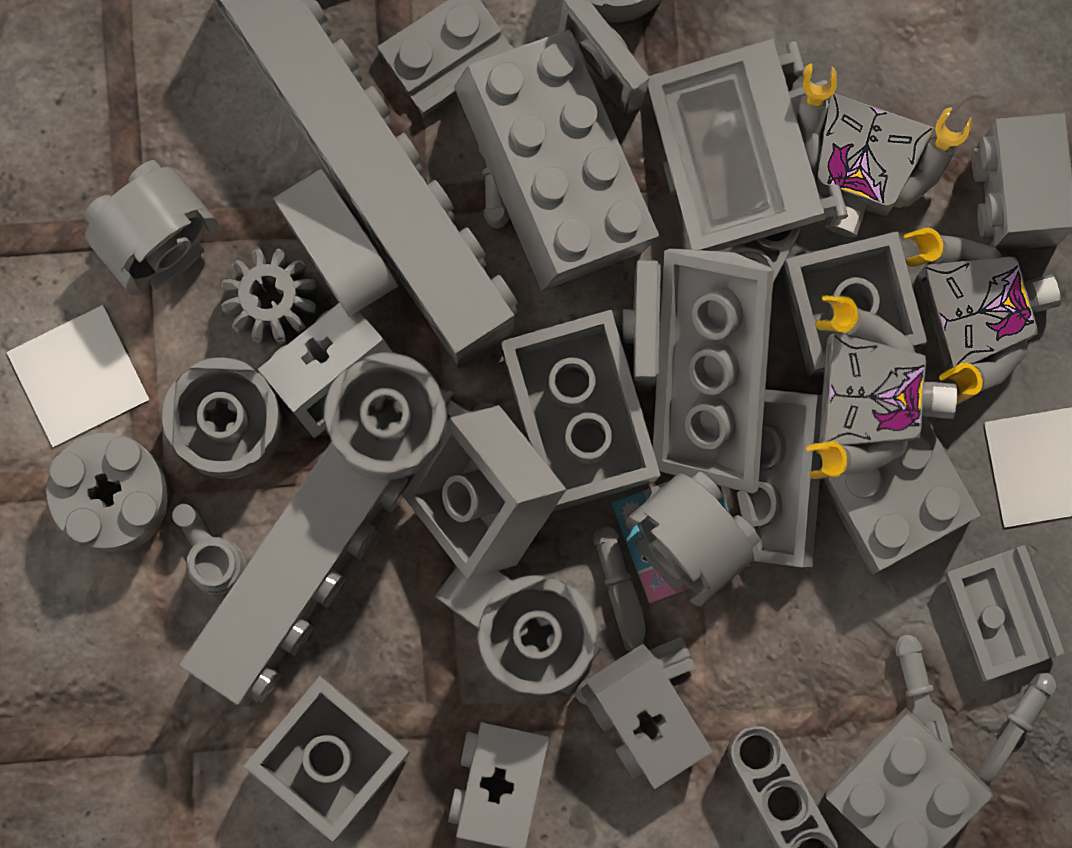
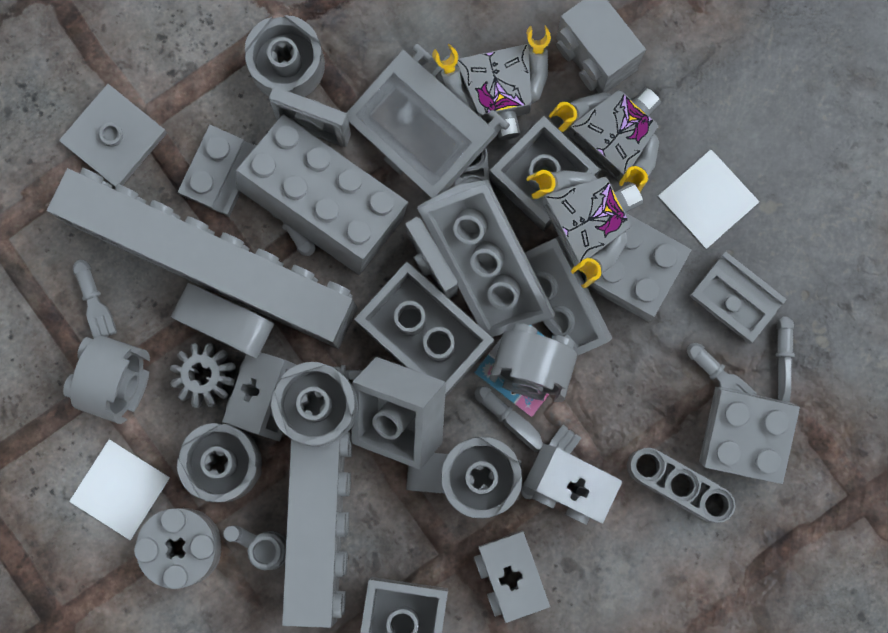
camera: 25 degrees left, 0 degrees up
none -> light grey piece [73,260,117,338]

